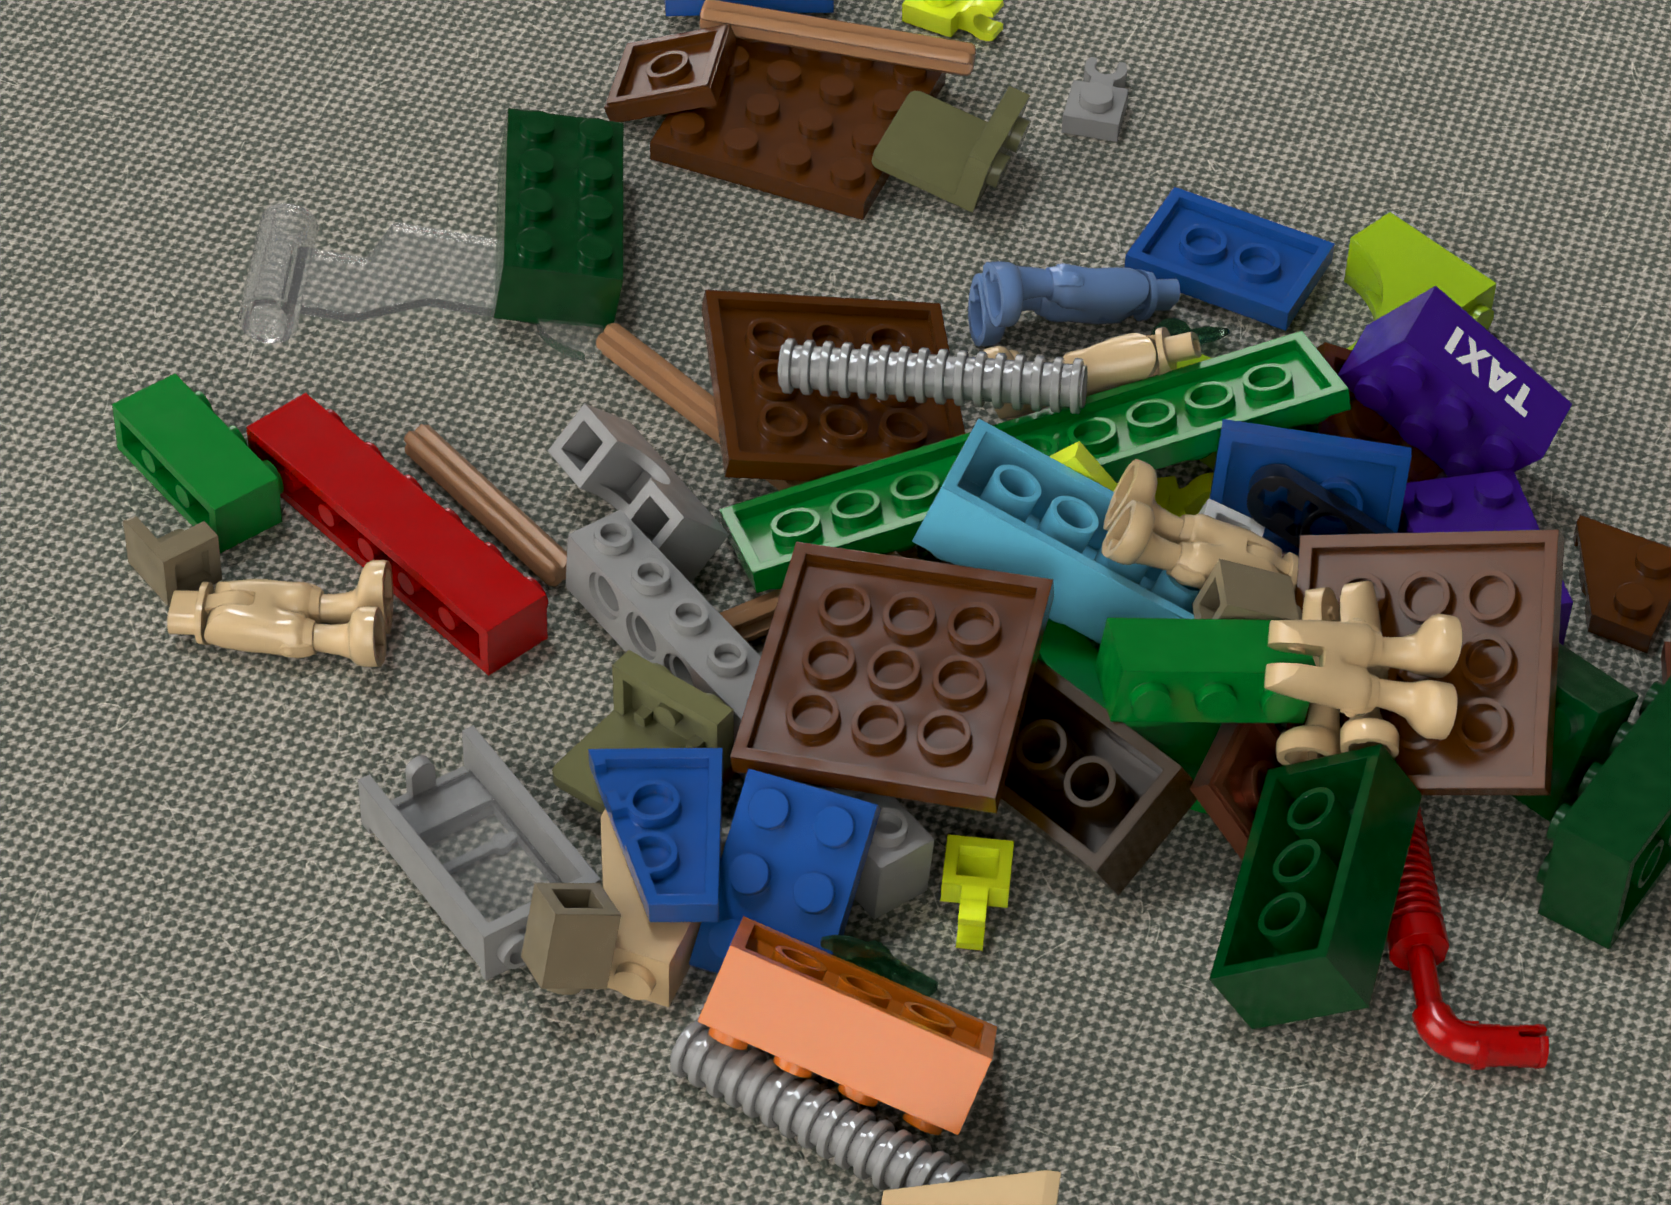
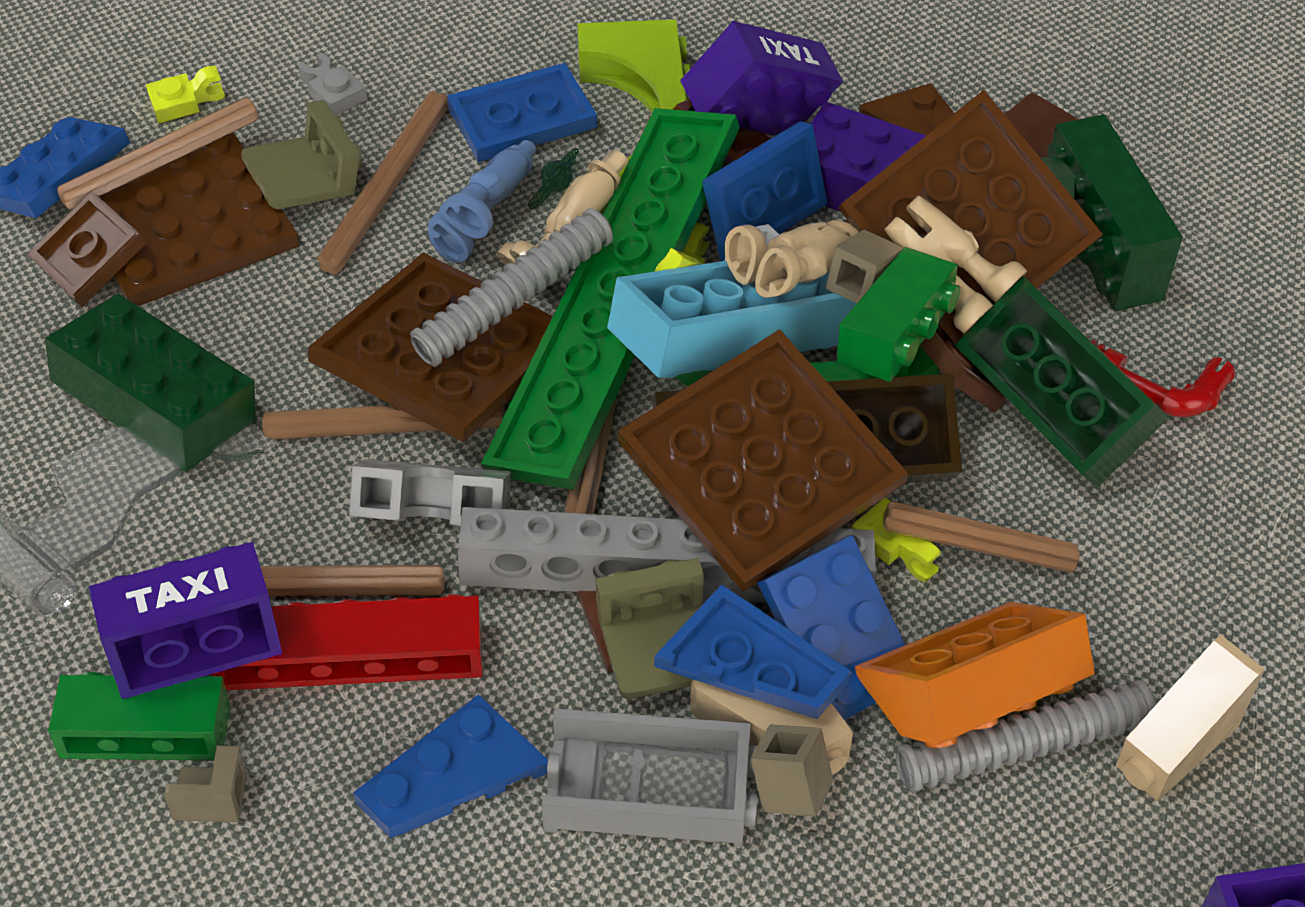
camera: 50 degrees left, 5 degrees up
tan piece [167,560,394,667] -> none
clear green piece [820,935,938,997] -> none
black beam [1247,464,1395,548] -> none
tan piece [1264,613,1462,740] -> none
none -> dark purple brick [88,542,282,699]
none -> medium nougat axle [317,90,448,275]
none -> blue wing [353,694,548,838]
none -> medium nougat axle [883,502,1080,573]

